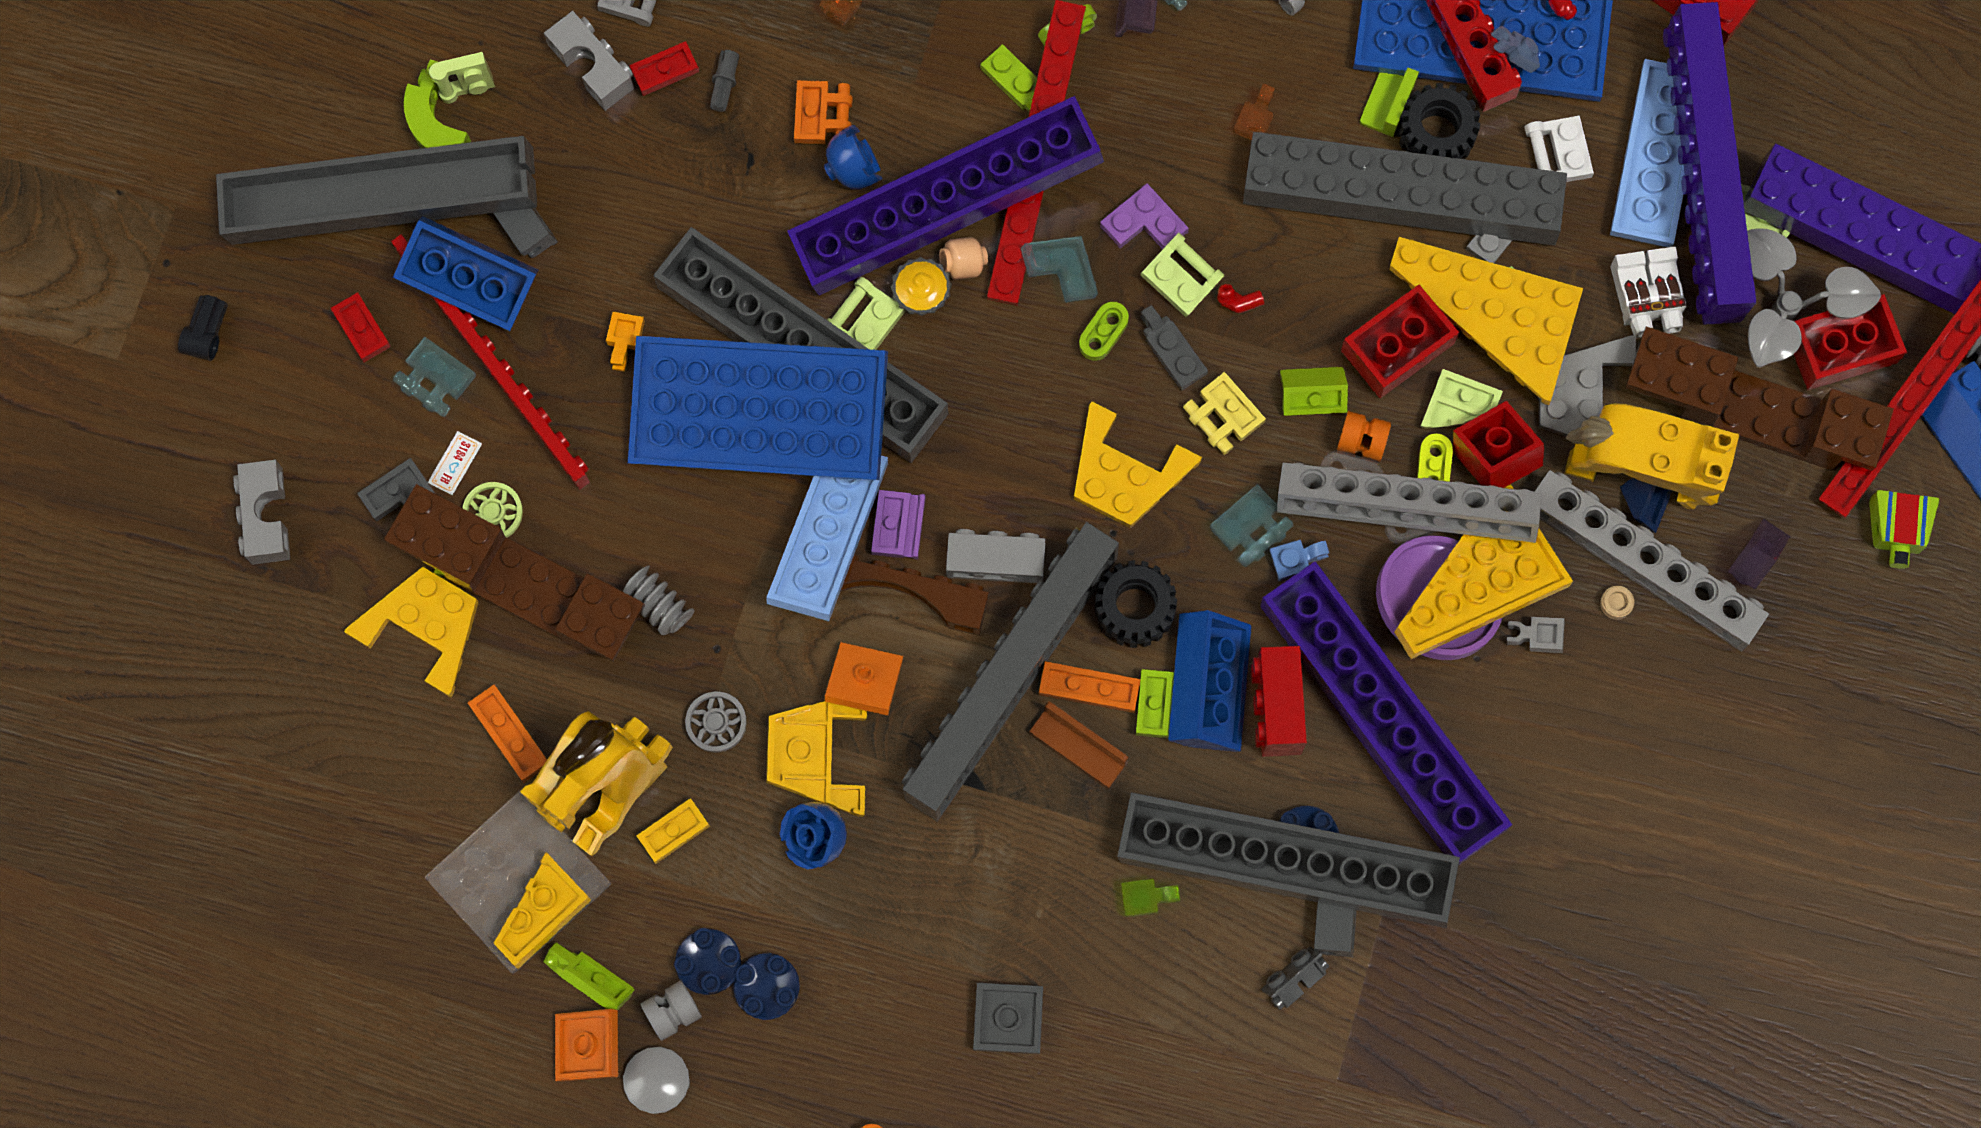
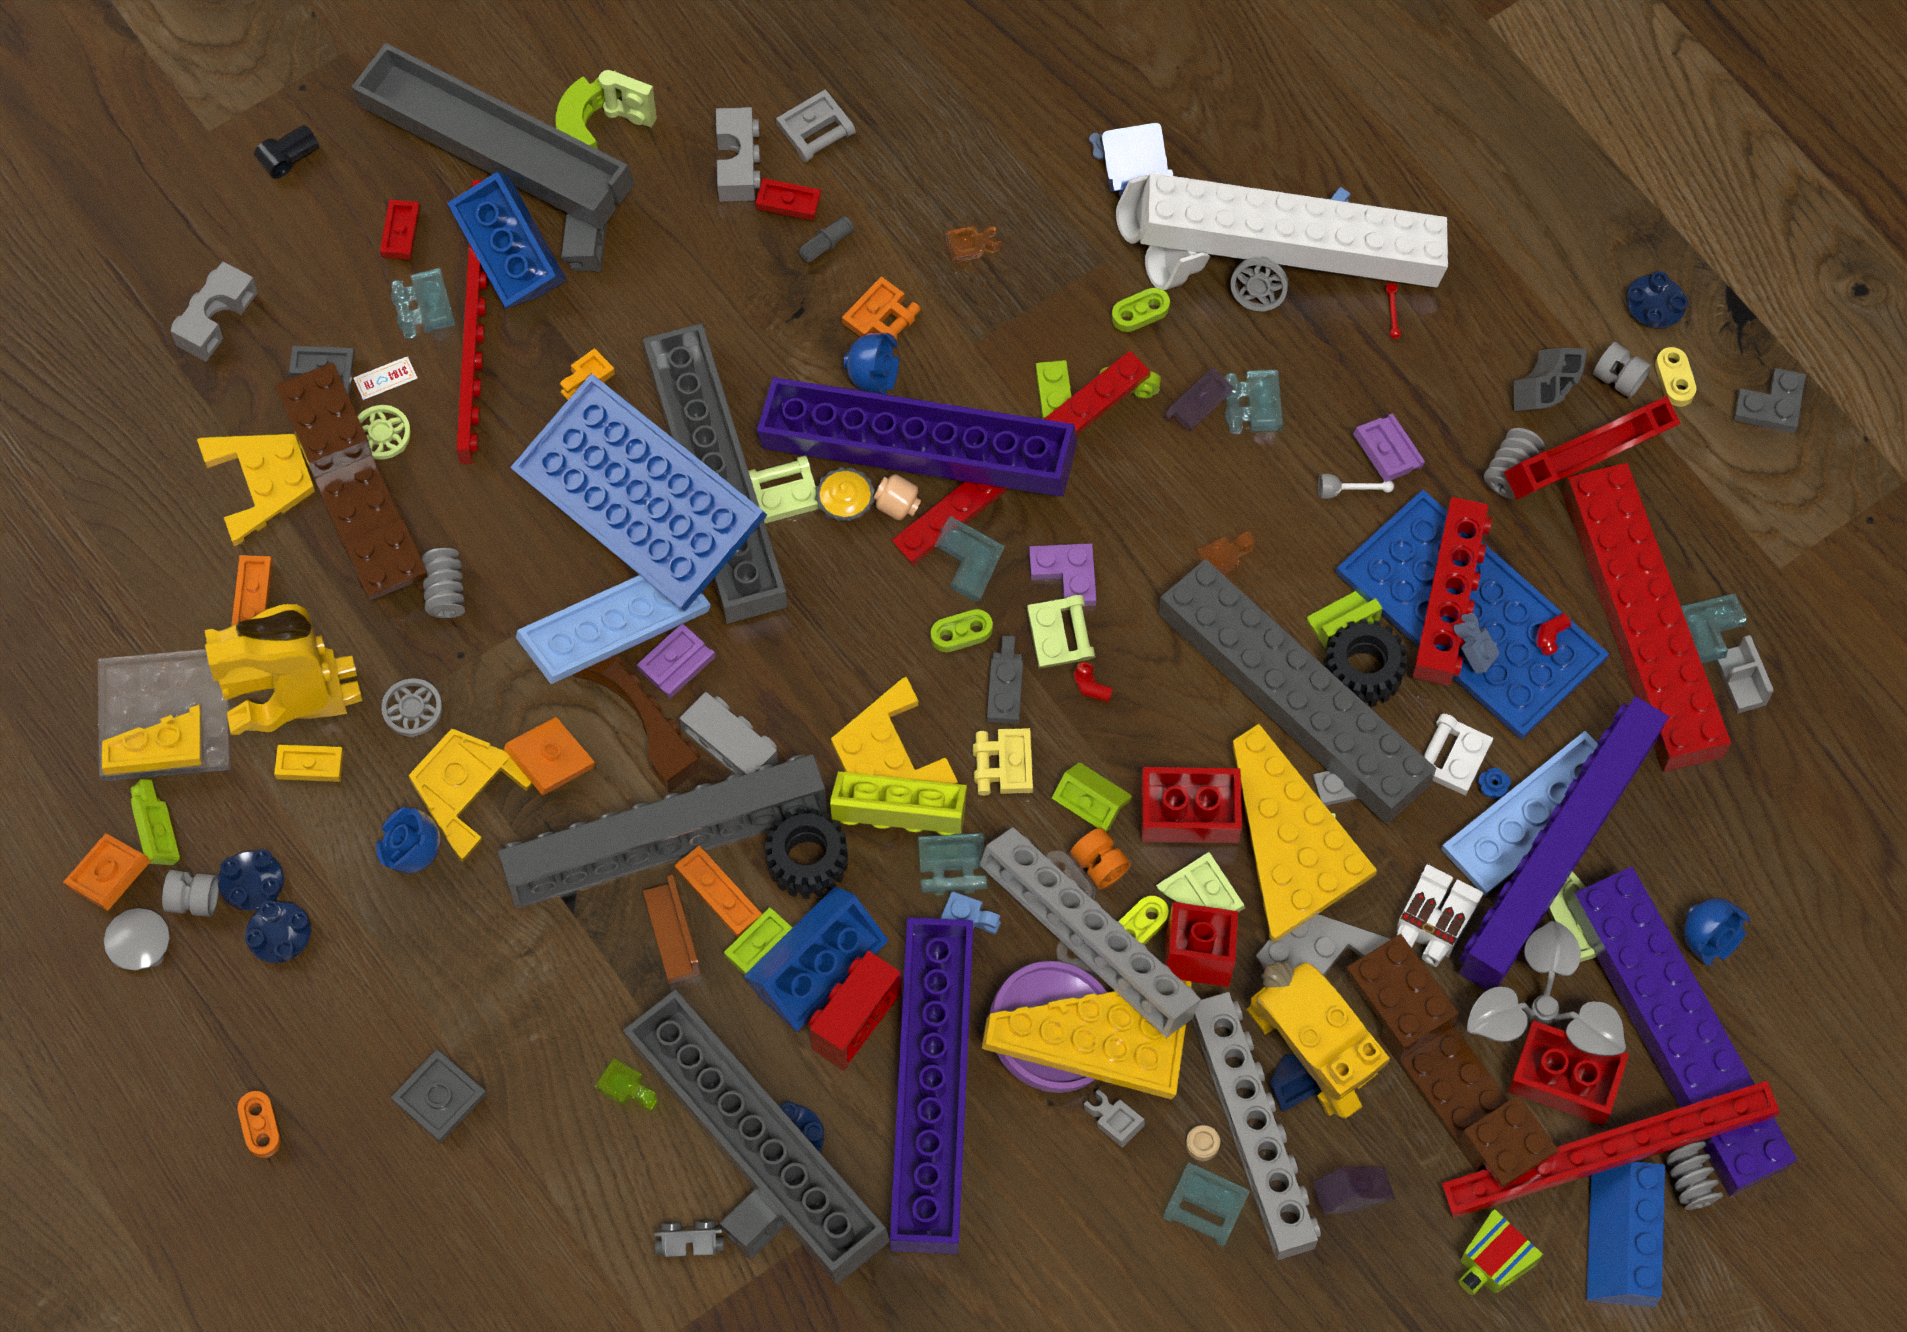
camera: 35 degrees right, 10 degrees down
none -> neon yellow slope [830,771,967,836]
none -> clear light blue plate [1163,1162,1250,1247]
none -> blue plate [1479,768,1511,799]
none -> blue cylinder [1683,898,1750,965]

